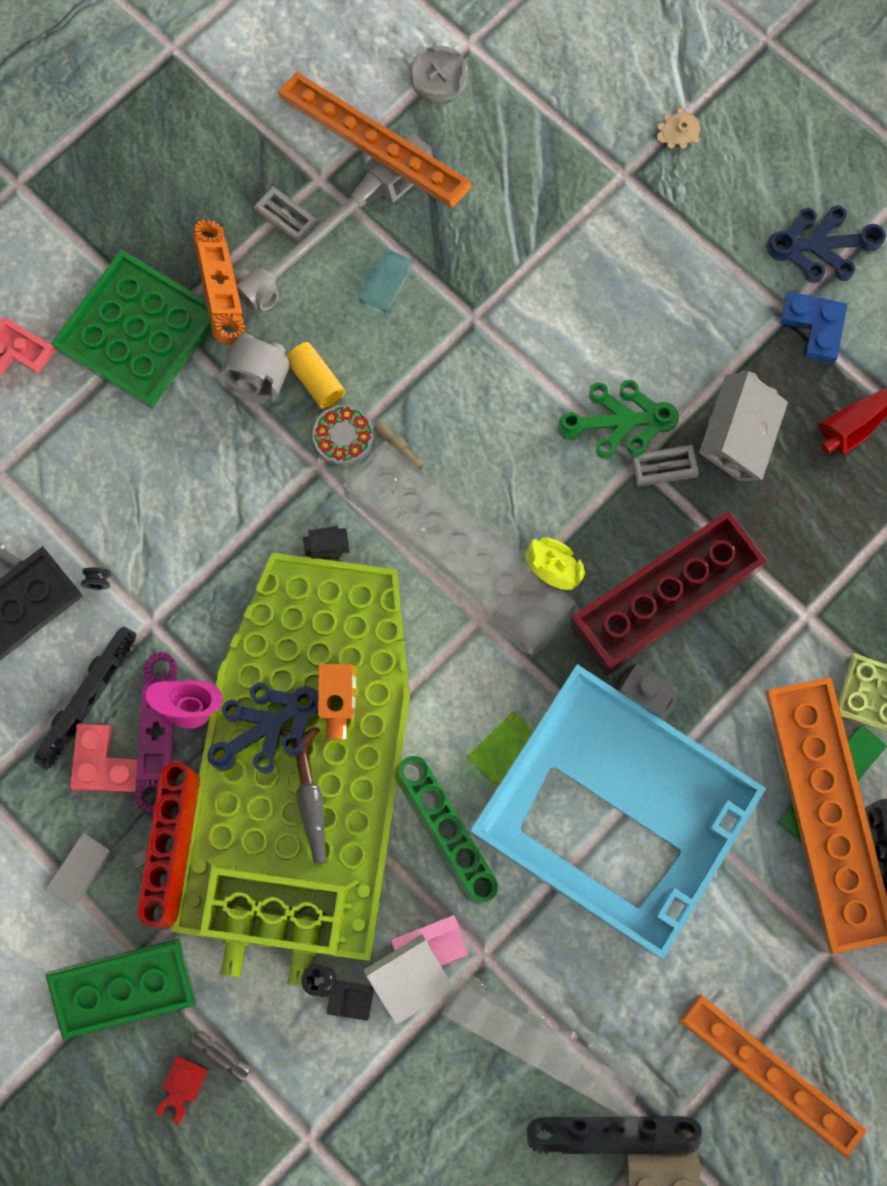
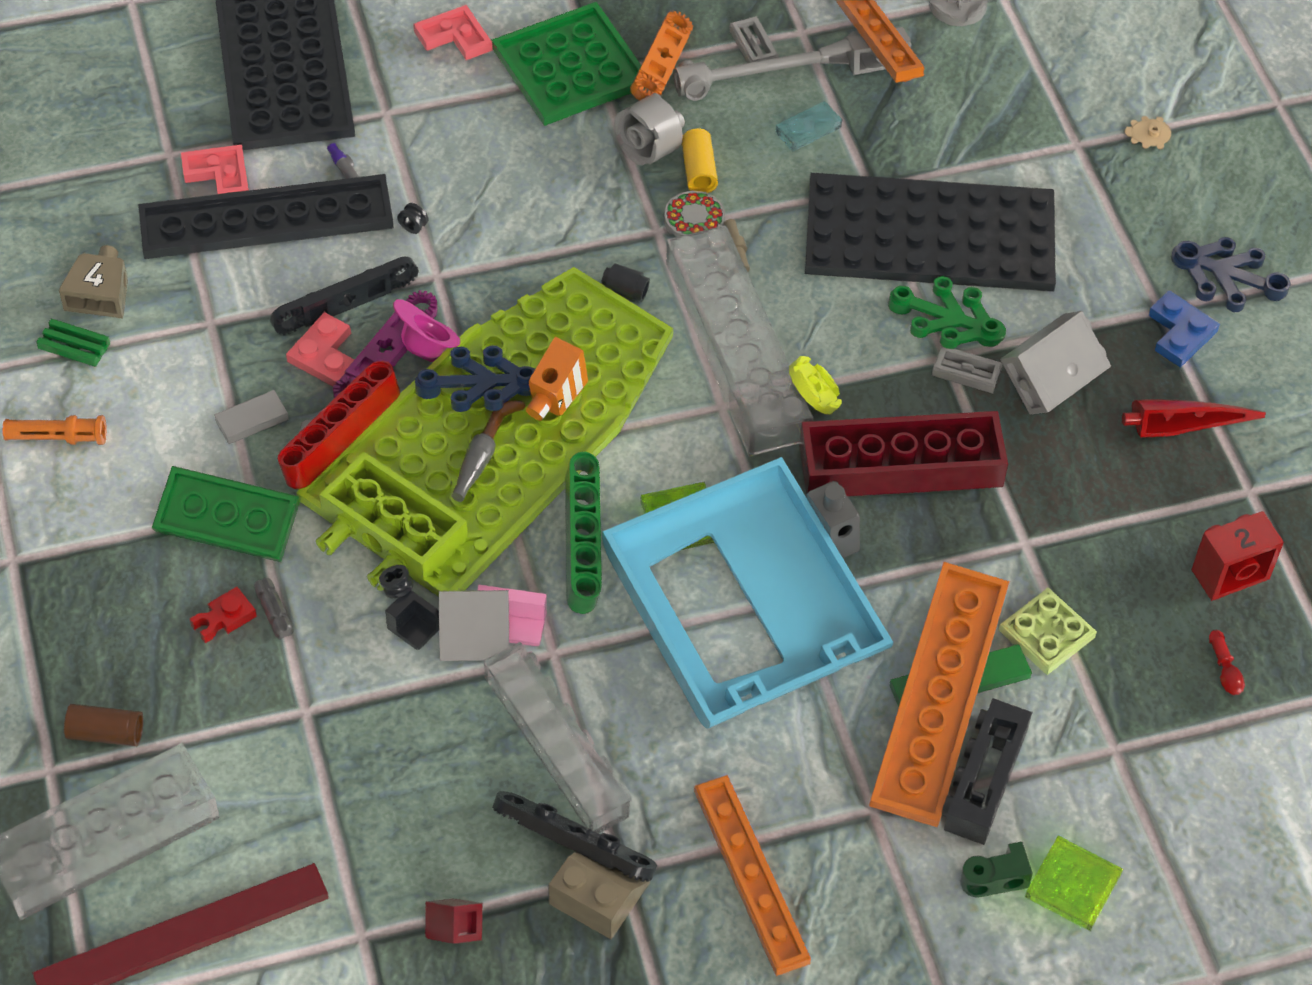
camera: 25 degrees right, 20 degrees down
none -> black plate [805,172,1056,292]

